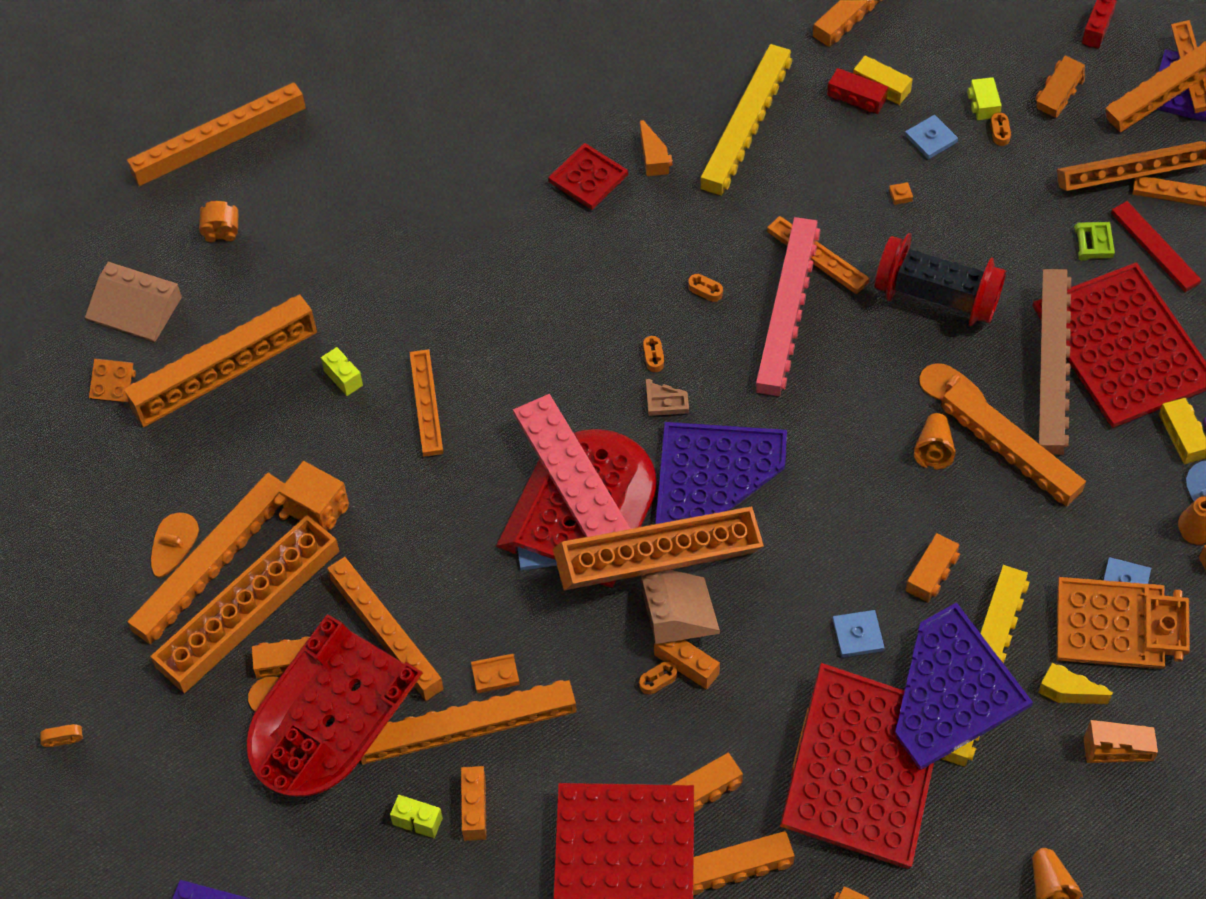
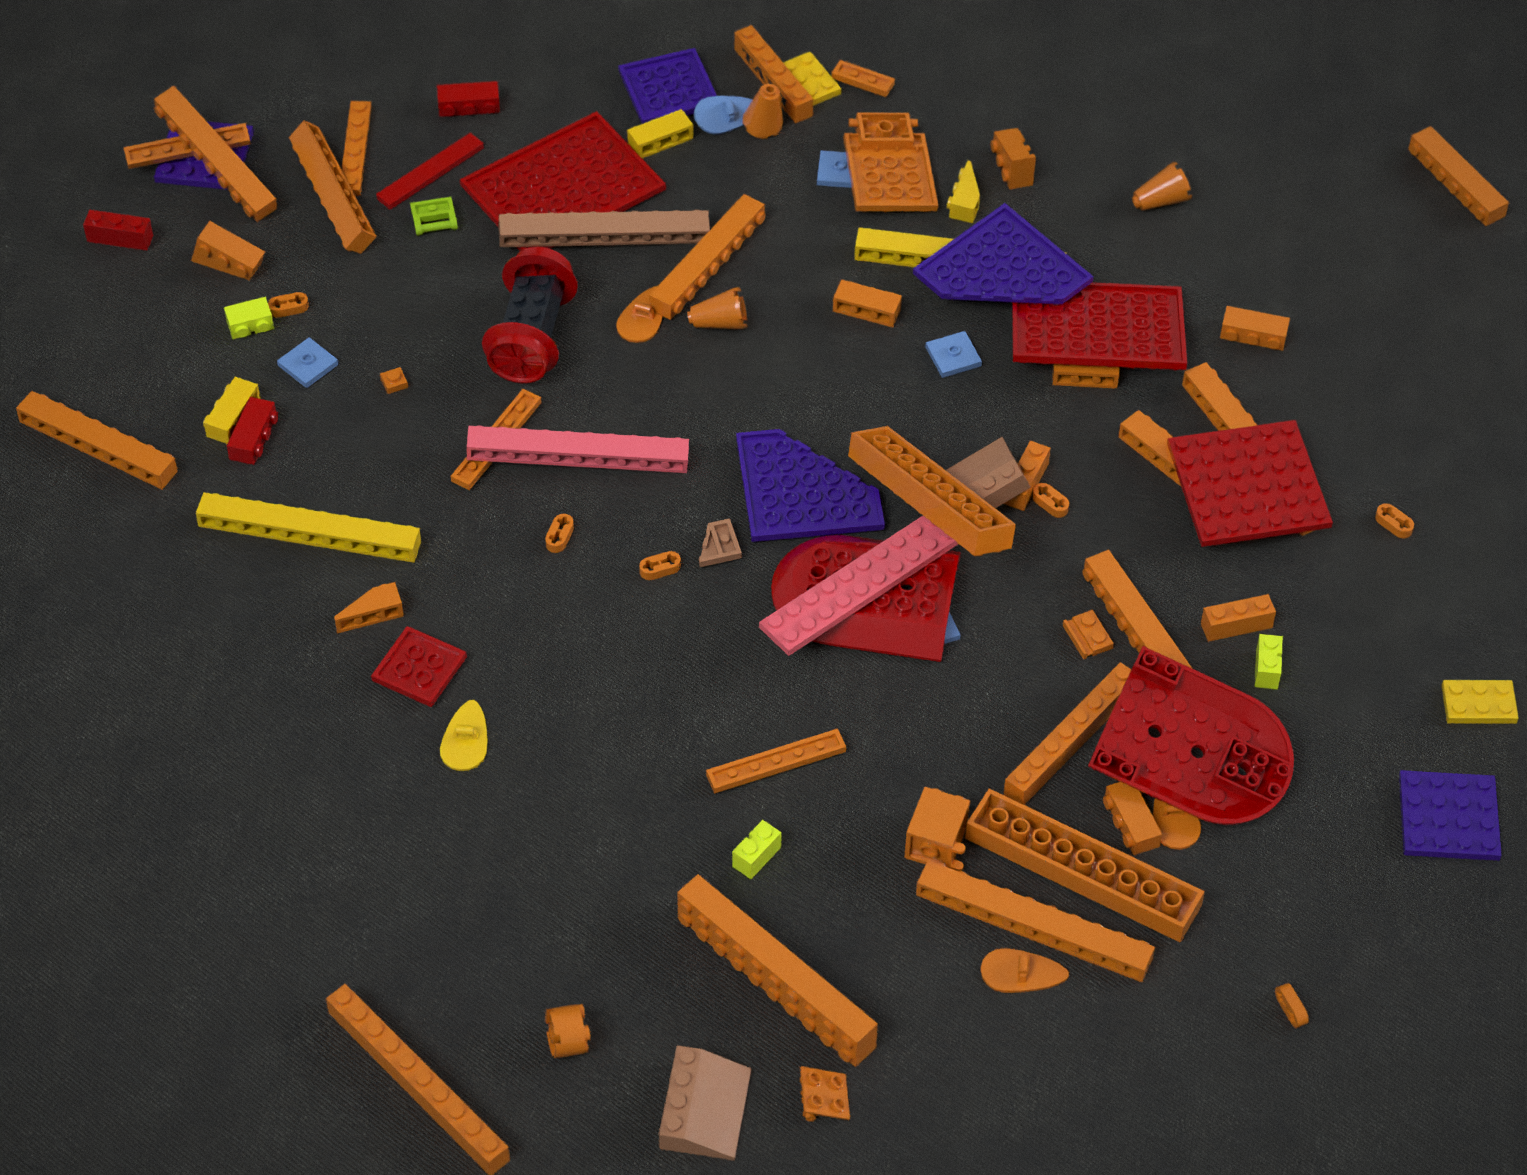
camera: 105 degrees left, 5 degrees down
none -> yellow shield [440,700,487,771]

